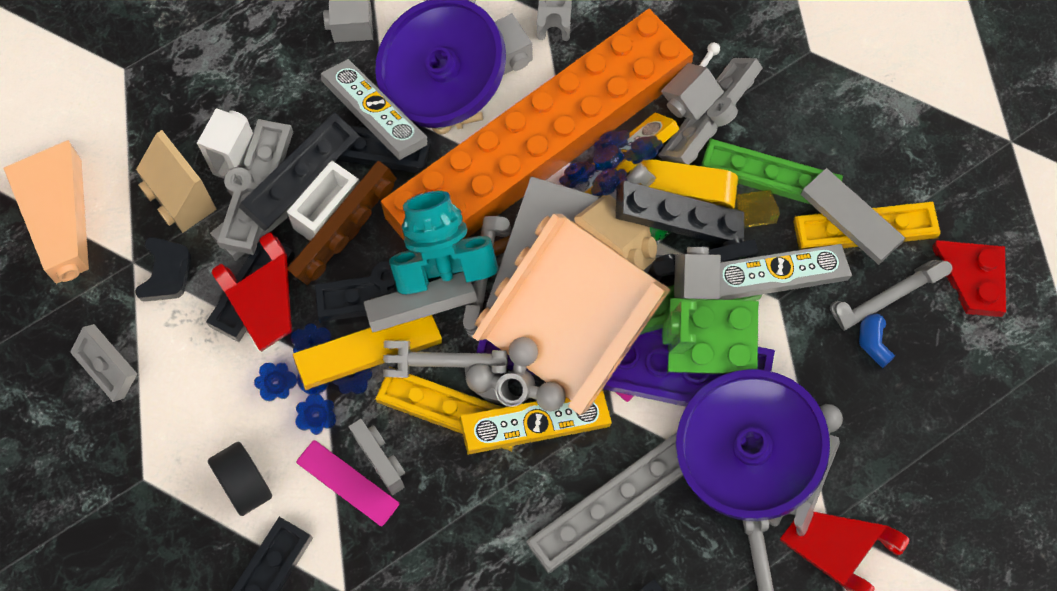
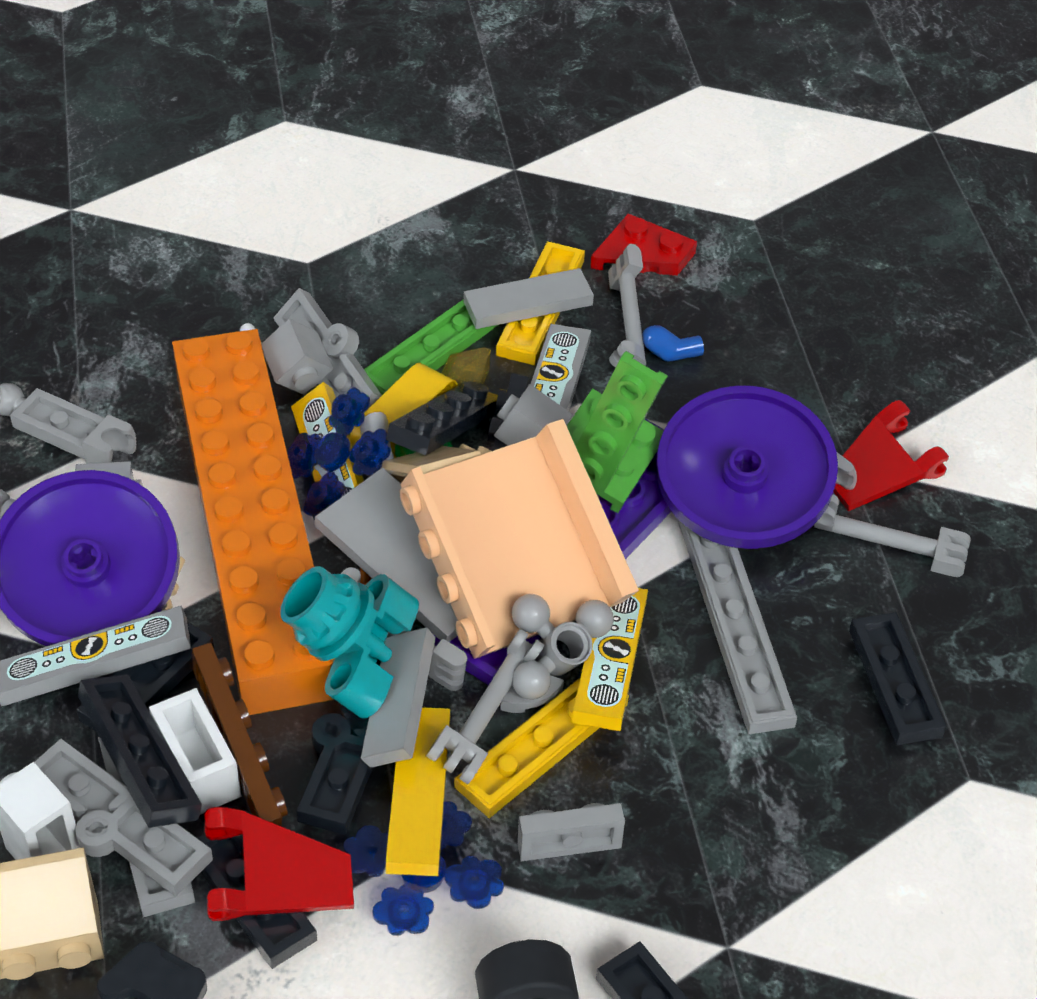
camera: 70 degrees left, 20 degrees down
dark pink sticker [296,440,399,526] -> none

